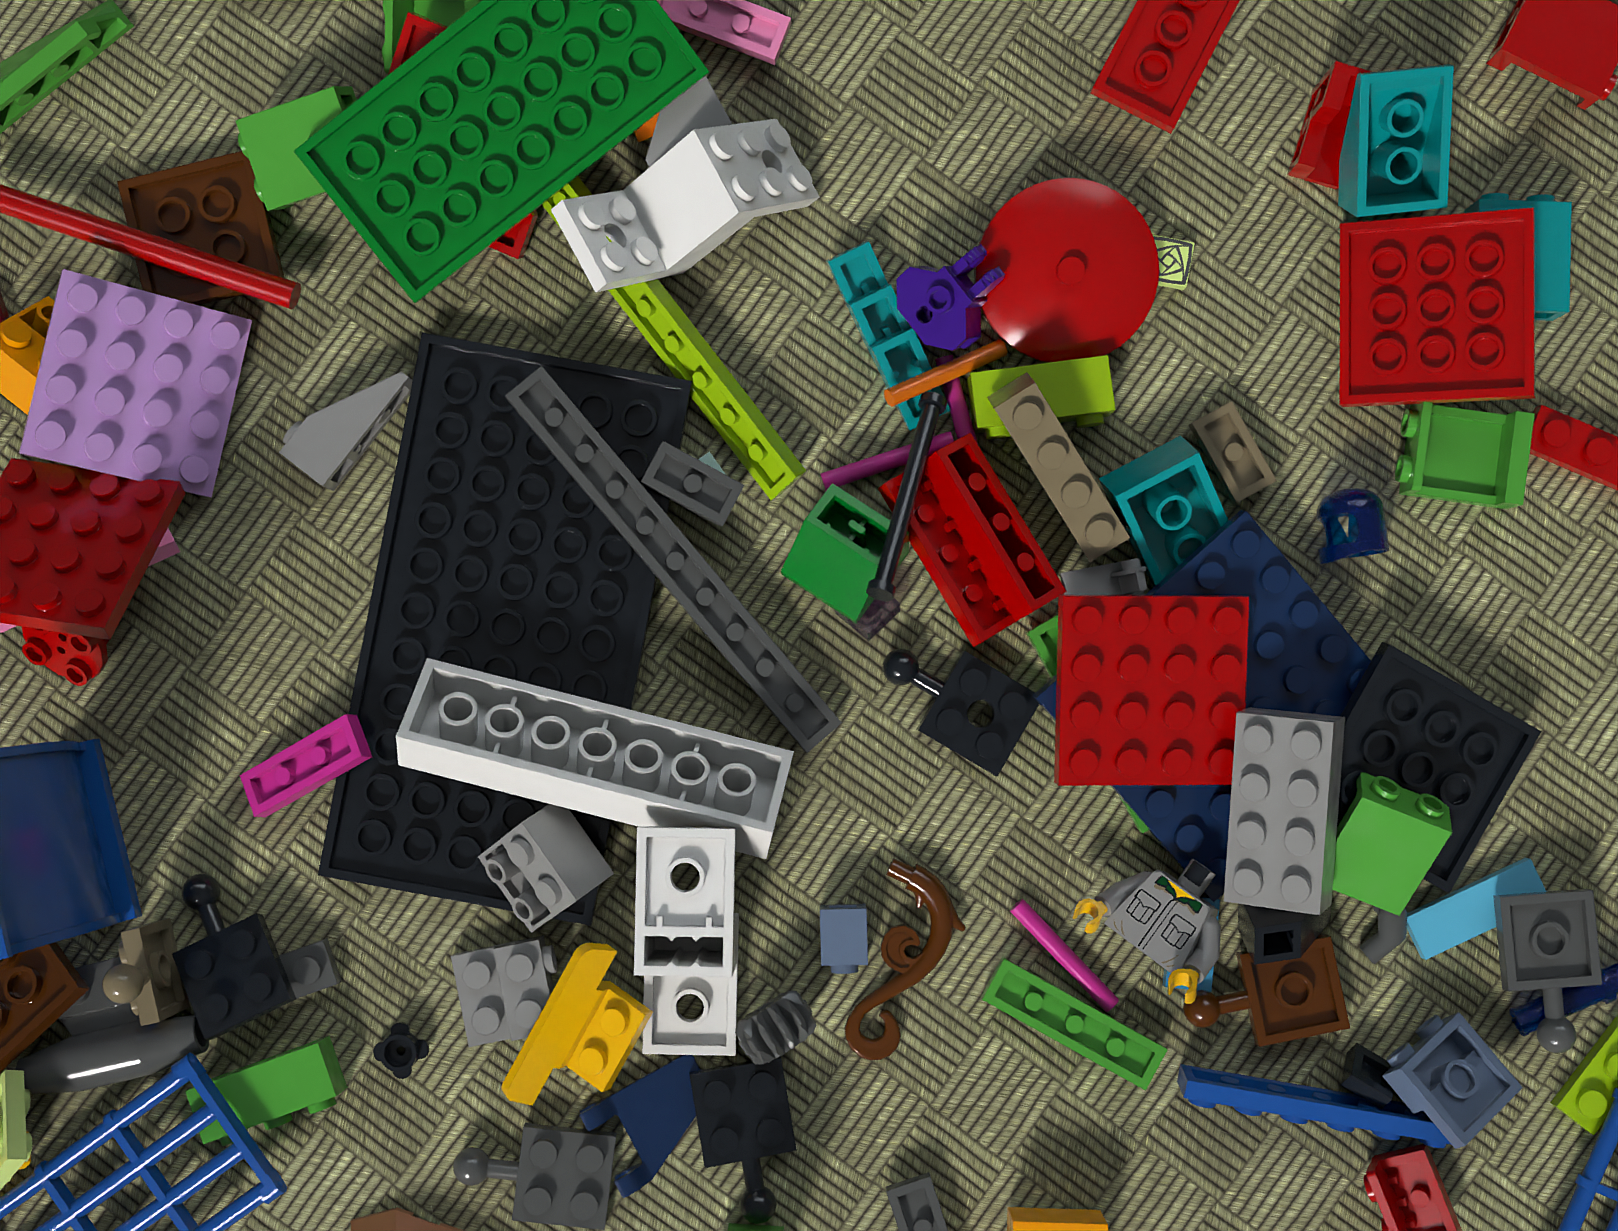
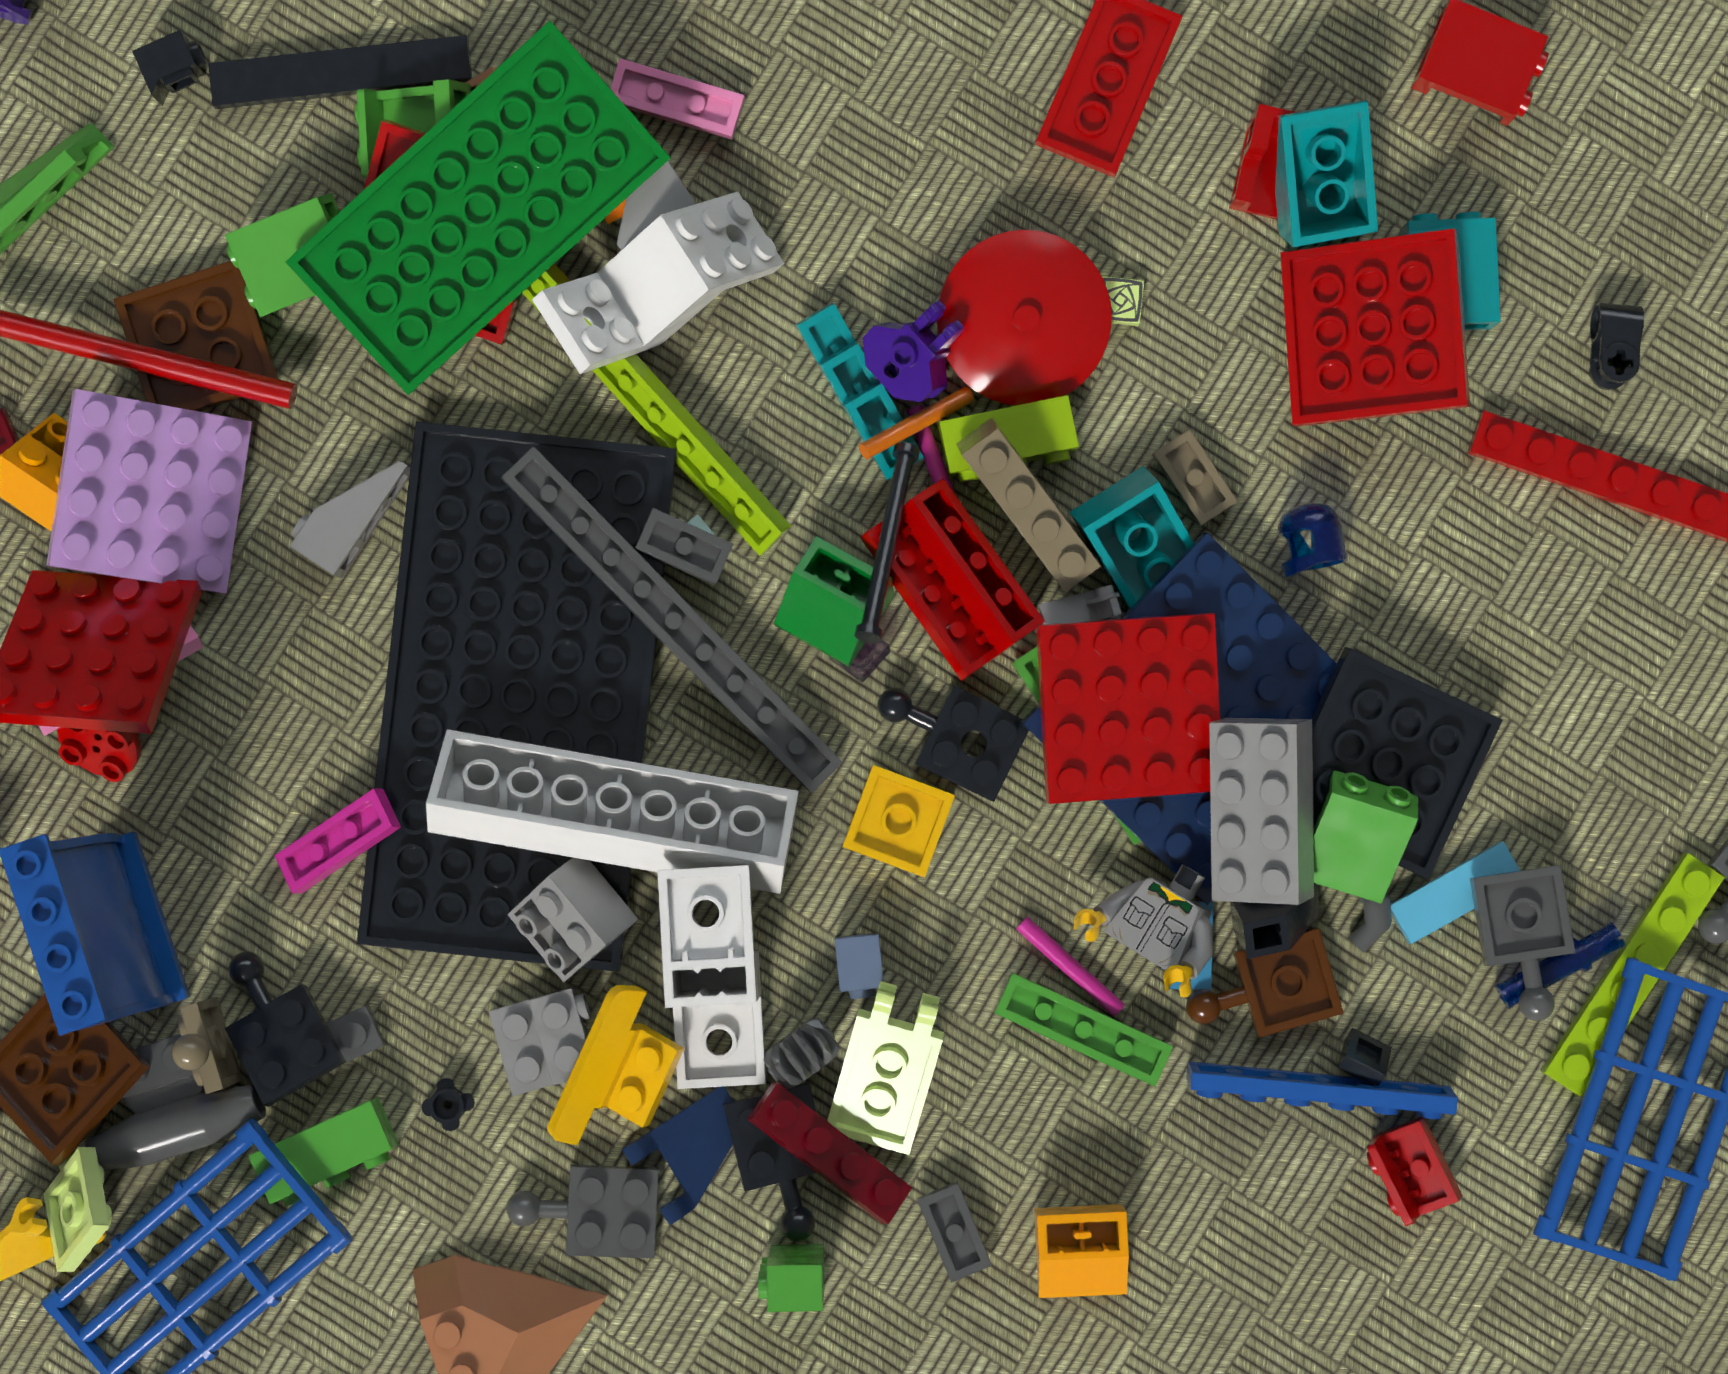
camera: 10 degrees left, 0 degrees up
dark pink bar [820,431,954,491] -> none
reddish brown plant [844,858,966,1060] -> none
sand blue plate [1382,1012,1523,1149] -> none
bright green panel [1395,402,1535,509] -> none
none -> dark red plate [747,1082,912,1224]
none -> yellowish green tile [827,981,944,1155]
none -> yellow plate [842,765,955,878]

